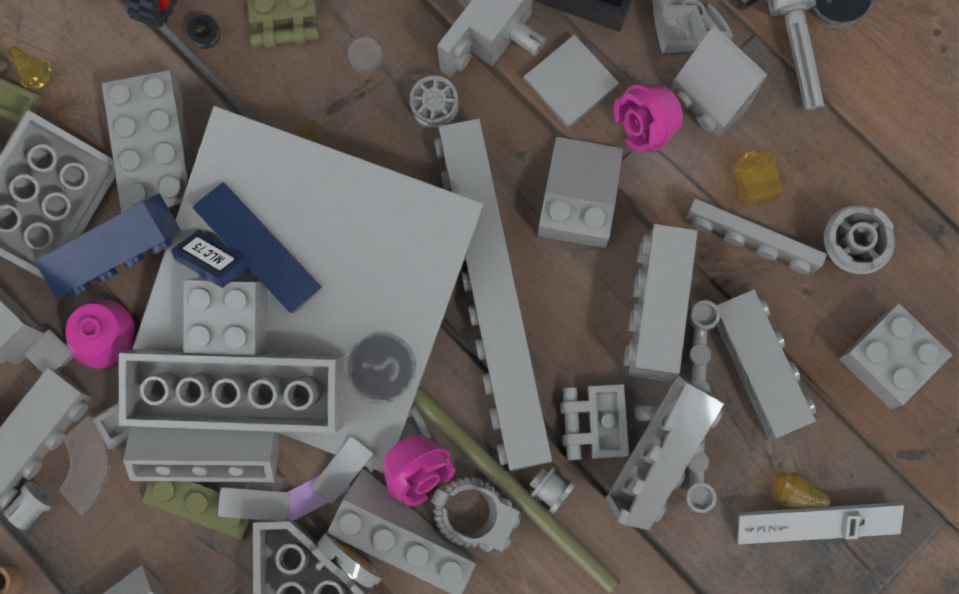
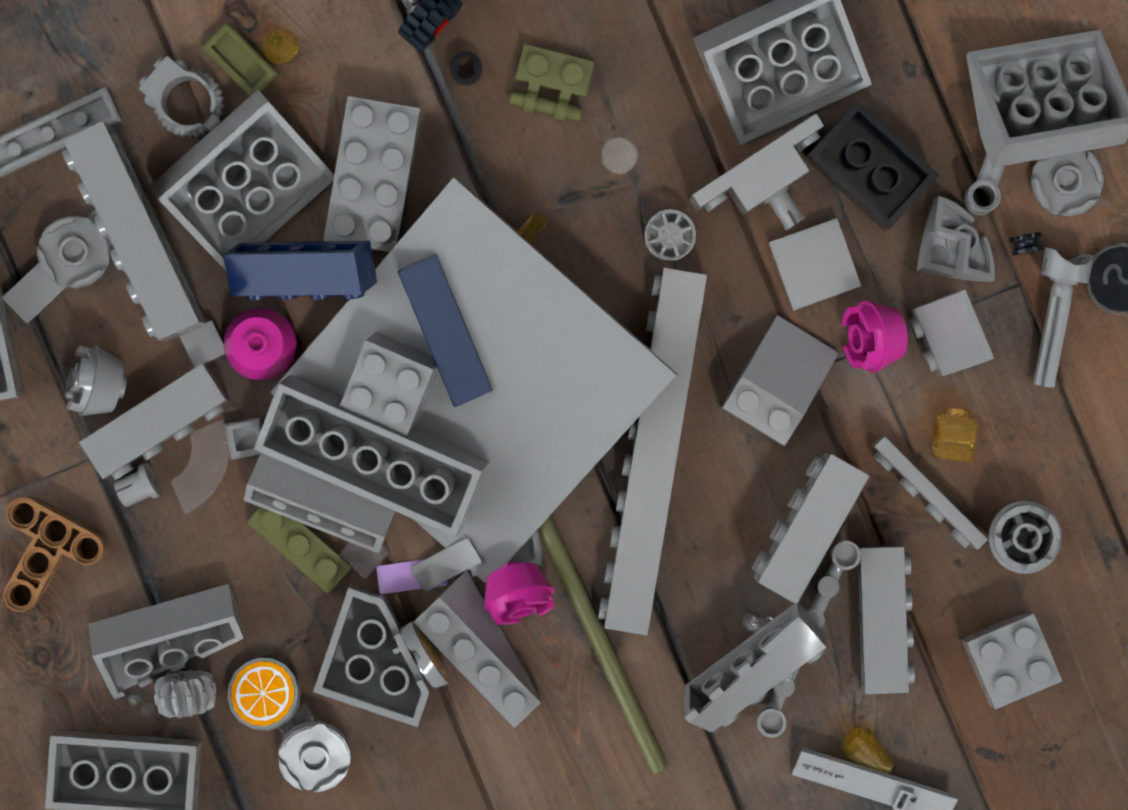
camera: 15 degrees right, 10 degrees up
tile [171,230,249,288] -> none
light grey sticker [218,487,290,521] -> none
clear tile [344,332,416,404] -> none
light grey piece [431,477,521,552] -> none
light grey brick [530,468,577,514] -> none
light grey plate [560,384,629,460] -> none

